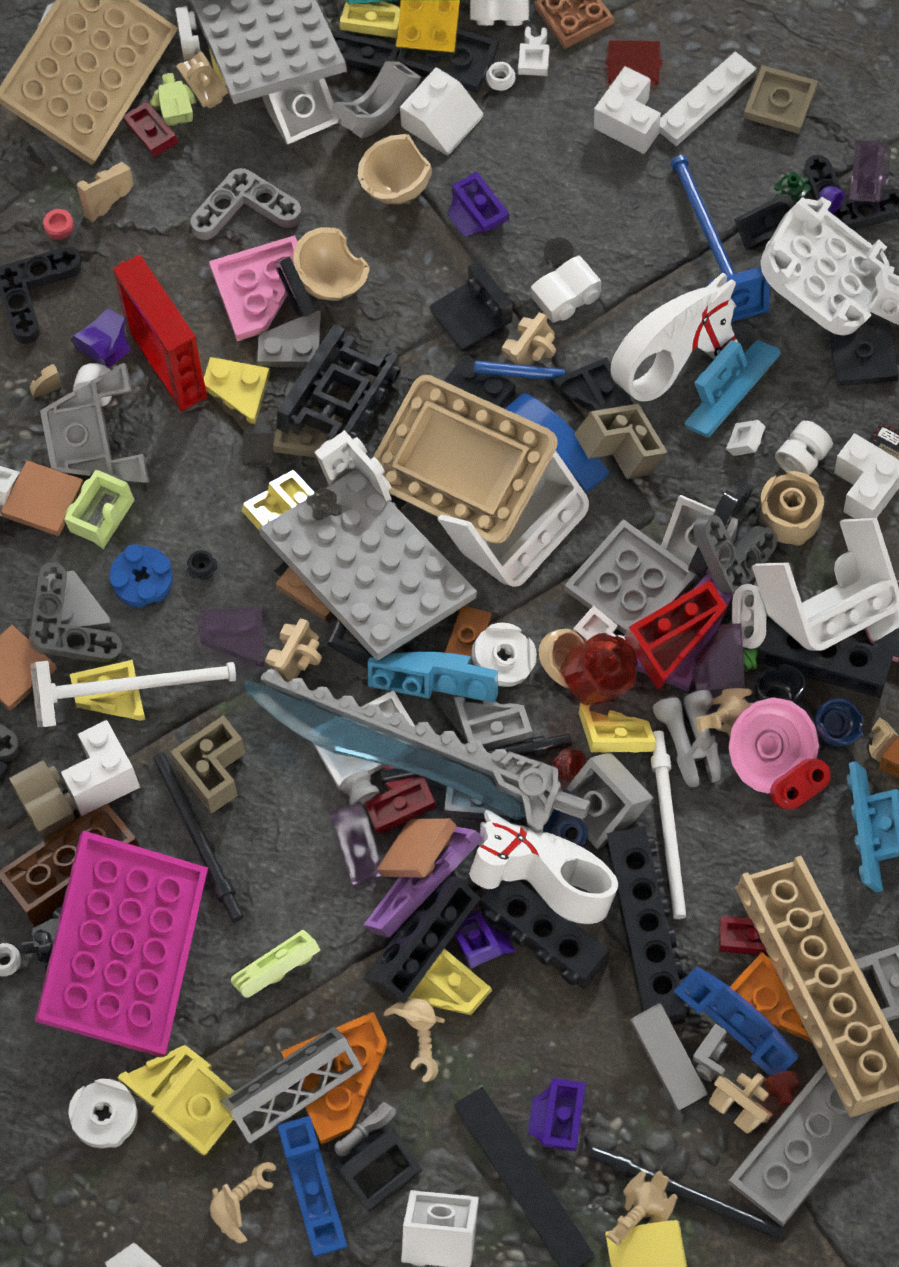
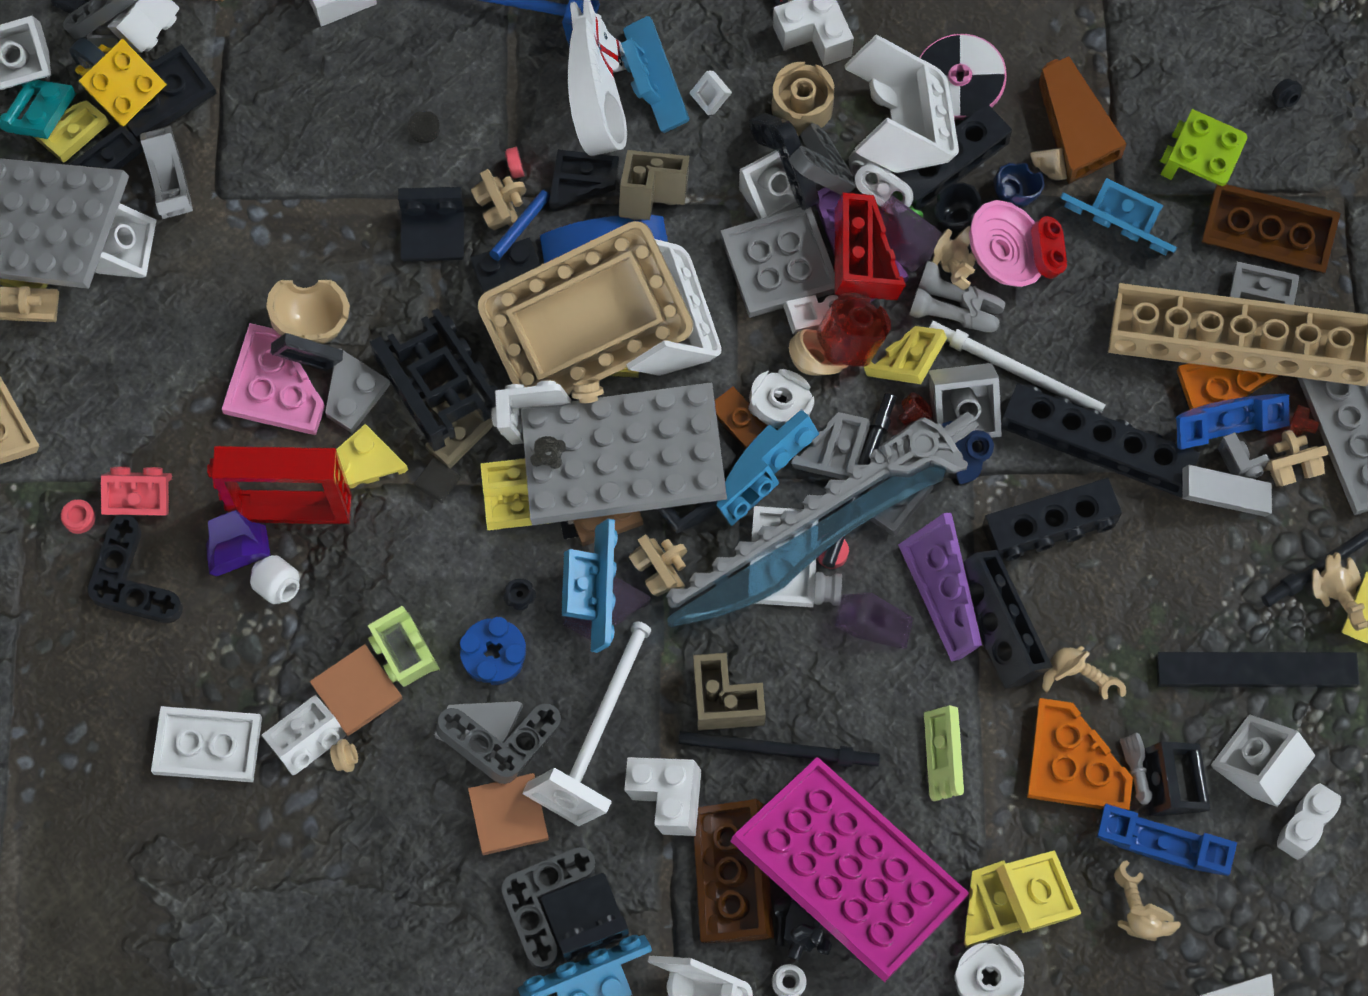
camera: 60 degrees left, 5 degrees up
dark tan brick [9,760,78,839] -> none
tan tile [30,364,62,398] -> none
light grey wing [40,363,149,483] -> none
light yellow wing [70,660,145,721] -> none
tan wing [77,162,134,222] -> none
dark red plate [123,102,179,157] -> none
yellowish green piece [150,73,196,126] -> none
light grey beam [191,168,302,240] -> none
fence [221,1027,363,1144] -> none
tan cylinder [358,134,432,204] -> none
dark red plate [364,776,437,834] -> none
nougat tile [377,819,456,878] -> none
white slope [400,67,483,156] -> none
light yellow wing [407,949,492,1016] -> none
dark purple slope [447,171,509,237] -> none
dark purple slope [453,911,516,970] -> none
white animal [469,810,618,924] -> none
white plate [486,62,515,90] -> none
white plate [518,27,549,76] -> none
dark purple slope [528,1078,586,1152] -> none
white brick [531,255,601,323] -> none
dark red plate [718,916,769,956] -> none
white wheel [775,421,833,476] -> none
none -> coral bracket [101,467,172,515]
none -> coral tile [505,146,525,179]
none -> dark azure bracket [562,518,618,653]
none -> tan plate [571,379,604,403]

